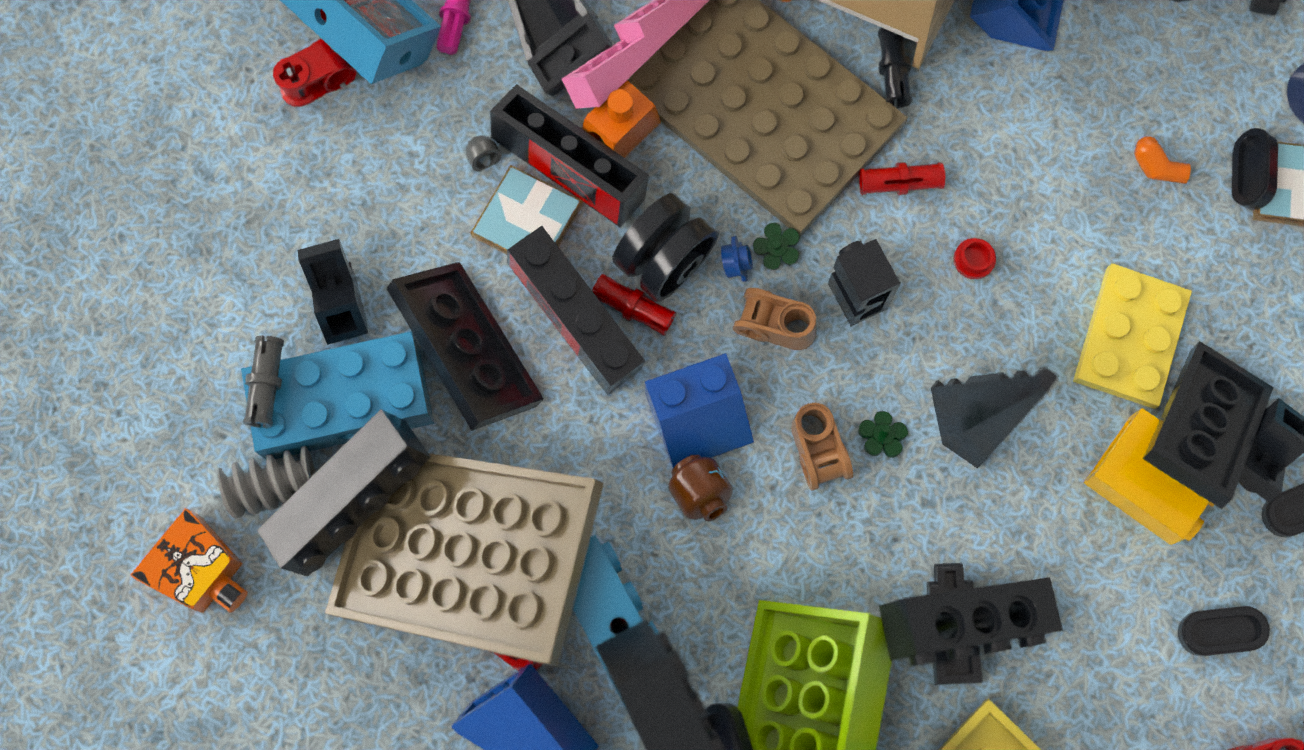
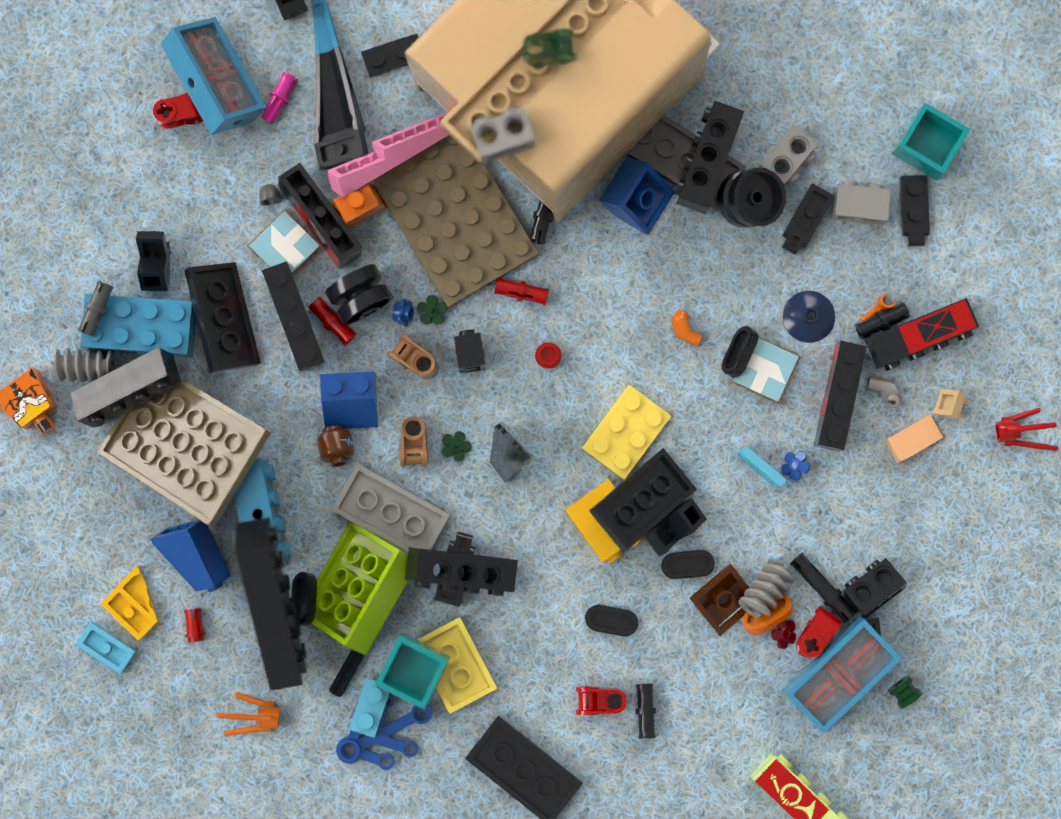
camera: 10 degrees right, 10 degrees up
none -> light grey plate [331,464,450,552]

